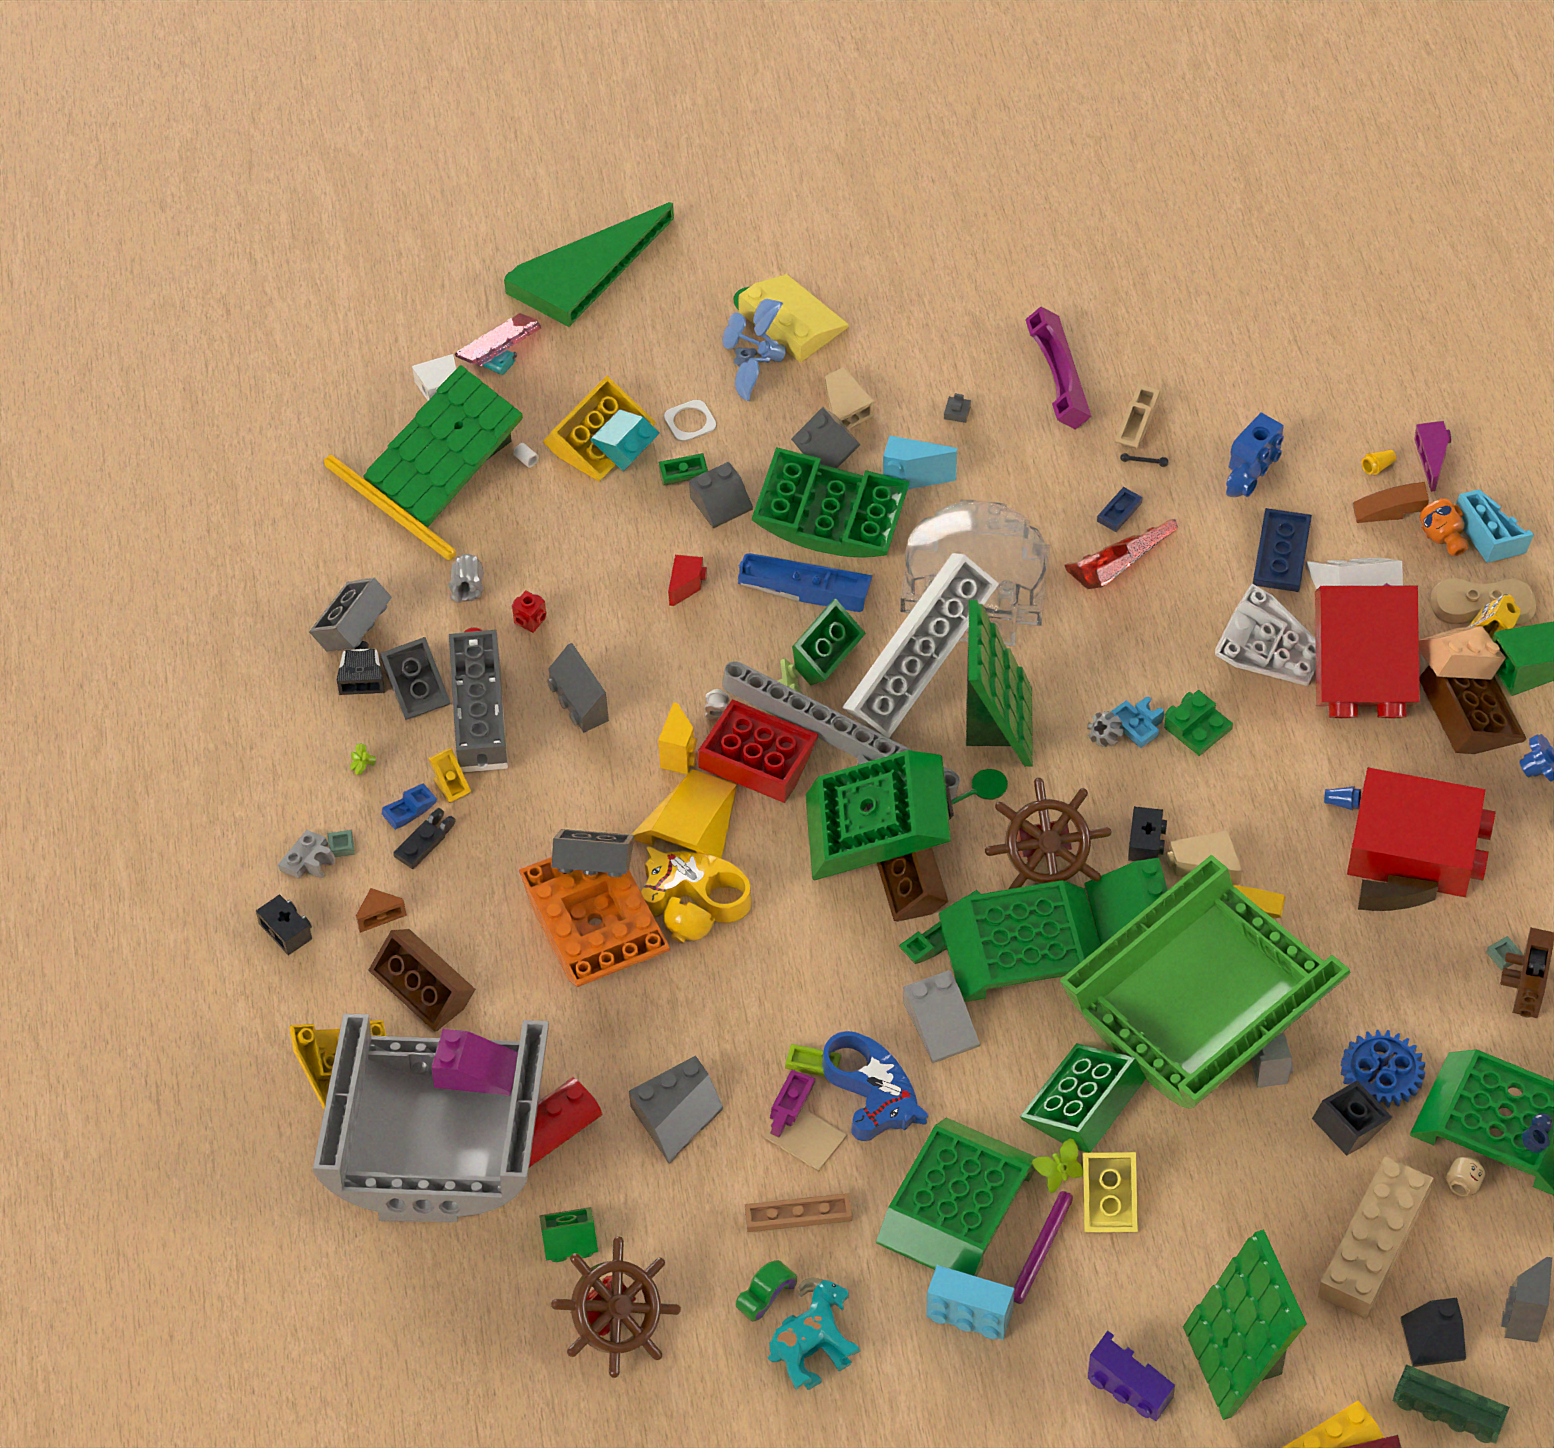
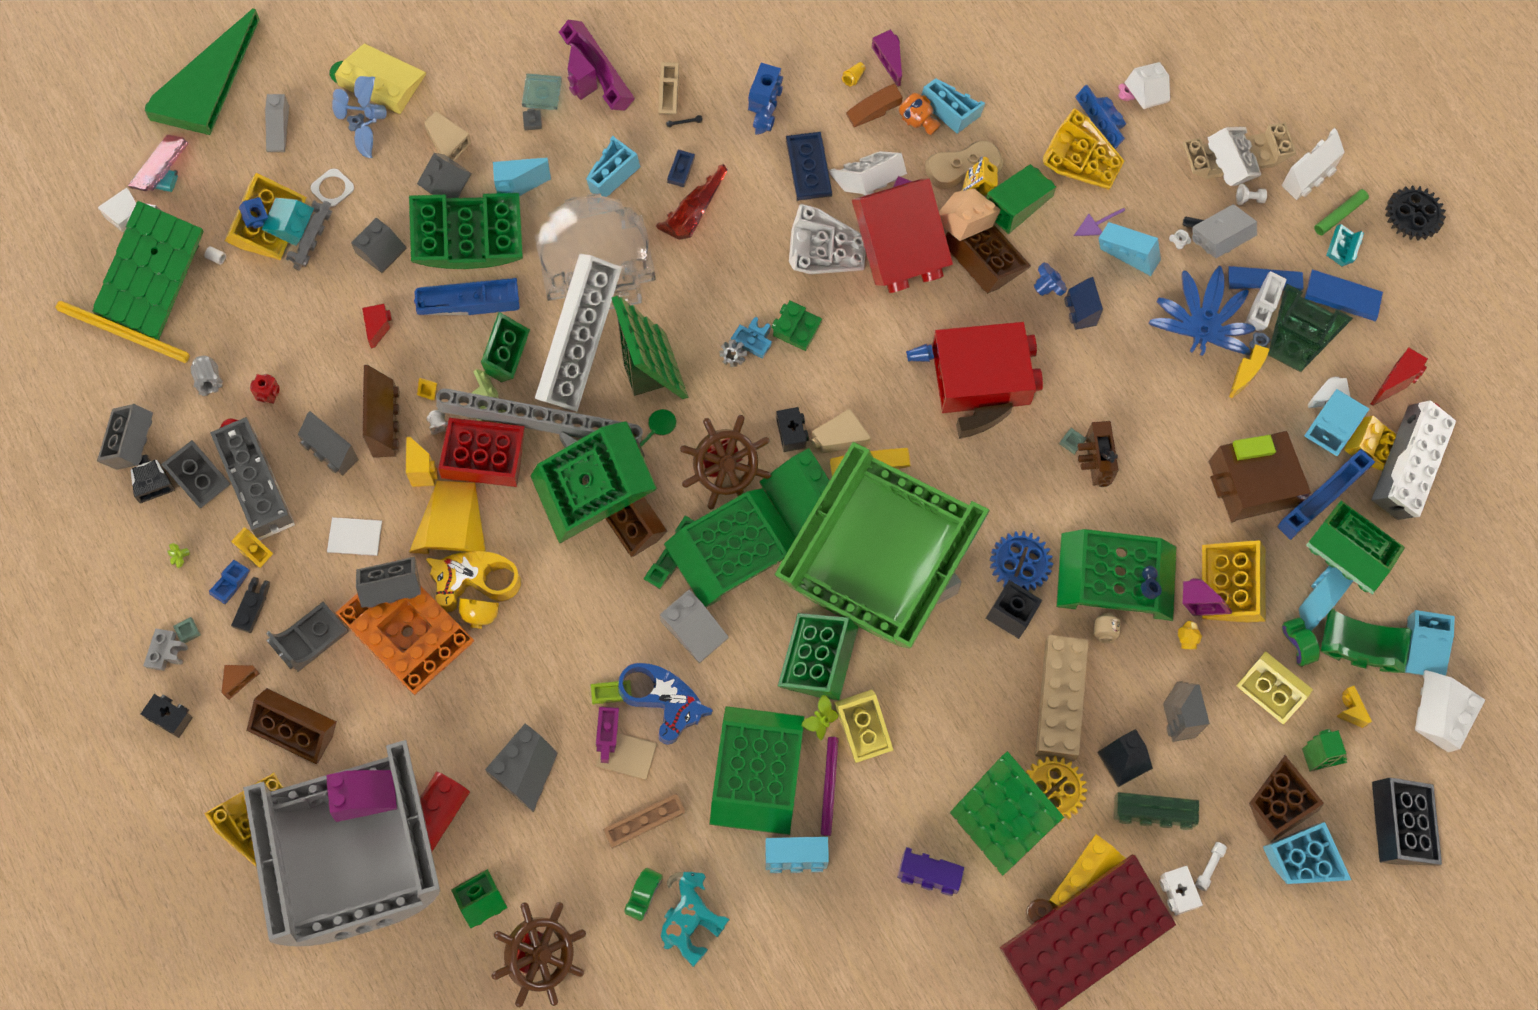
camera: 25 degrees left, 15 degrees up
green brick [658,453,708,486] -> none
none -> blue brick [239,197,268,228]
none -> light grey slope [265,94,289,152]
none -> dark grey bracket [266,601,349,672]
none -> flat silver piece [286,200,332,271]
none -> white window [327,517,382,556]
none -> reddish brown slope [363,365,400,458]
none -> yellow slope [417,378,437,400]
none -> clear light blue tile [522,73,562,110]
none -> magenta slope [567,46,598,100]
none -> medium azure wedge [586,136,641,201]
none -> yellow gear [1026,756,1088,822]

